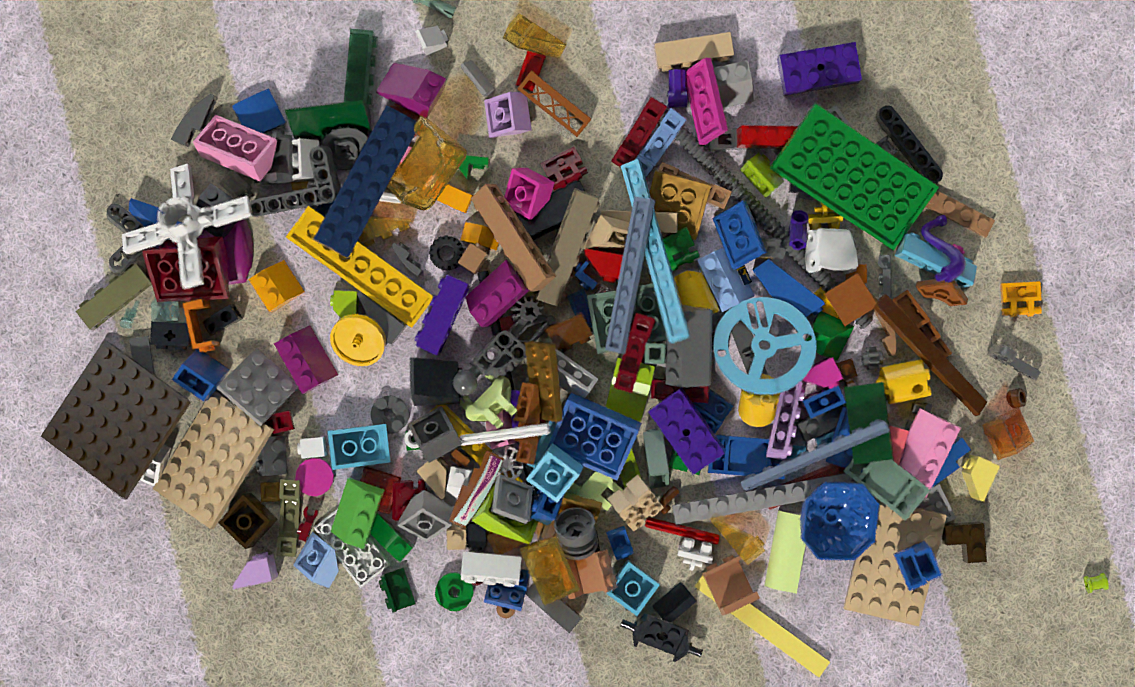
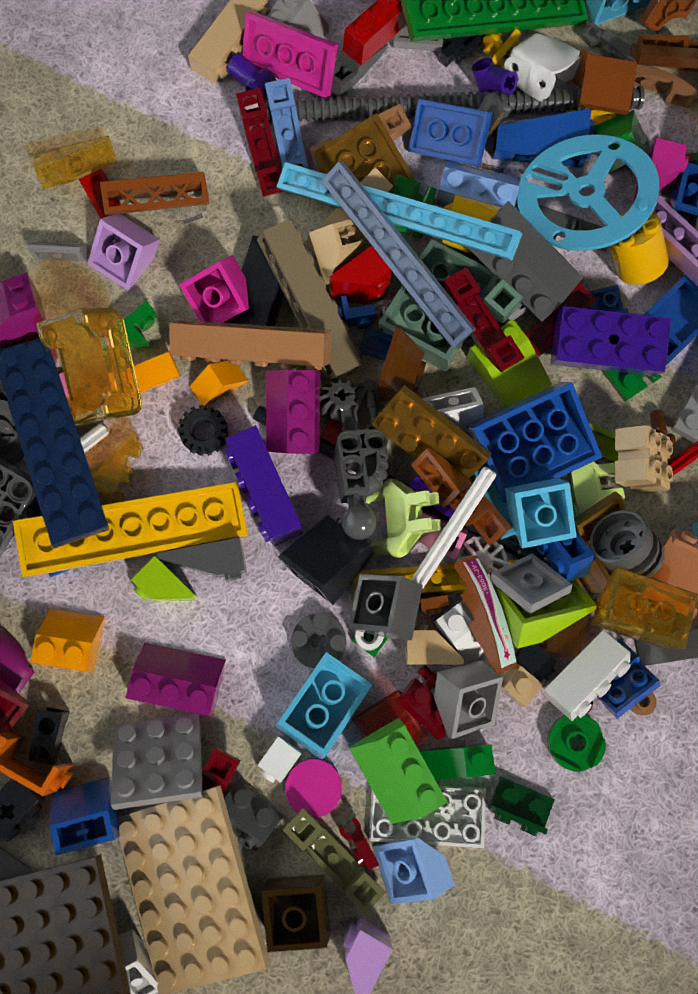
camera: 50 degrees left, 10 degrees down
pearl gold tile [260,482,281,502] -> none
yellow piece [330,314,386,366] -> none
dark grey slope [392,242,423,277] -> none
medium nougat brick [458,243,488,275] -> none
dark red plate [540,146,588,190] -> none
blue bracket [606,526,634,560] -> none
sand green slope [643,429,669,489] -> none
lime slope [740,153,784,198] -> none
dark grey gear [861,347,883,370] -> none

